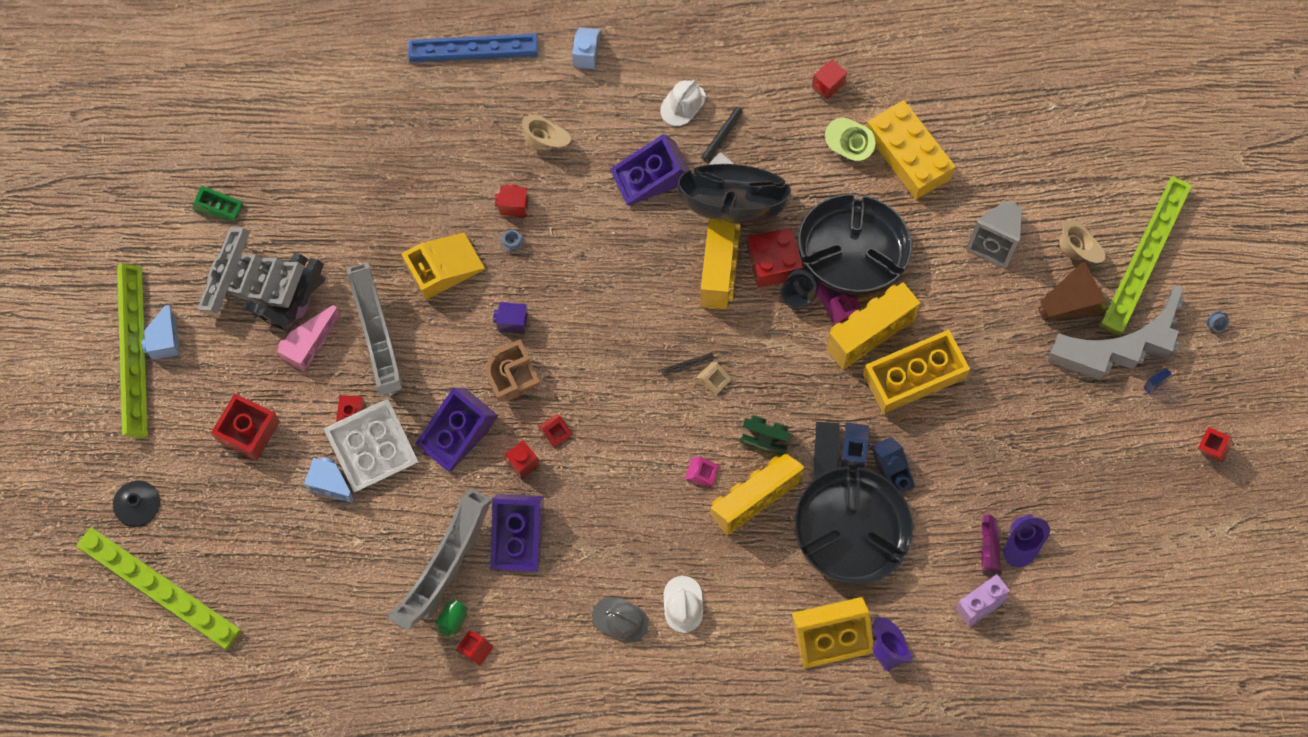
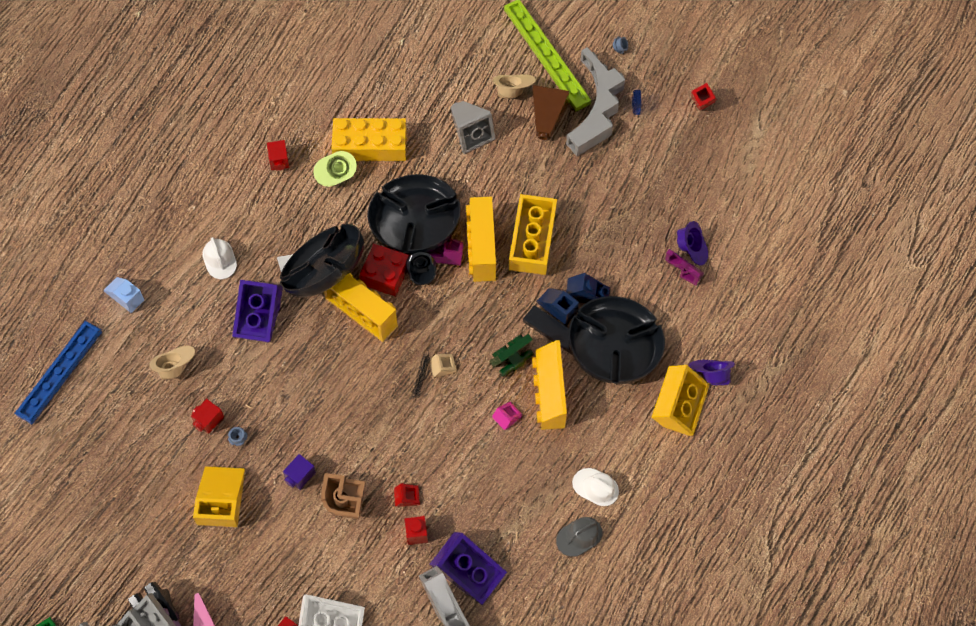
camera: 60 degrees left, 5 degrees down
light grey arch [346,262,402,396] -> none
dark purple slope [415,388,499,472] -> none
black bar [701,107,743,162] -> none
lavender window [955,575,1010,628] -> none

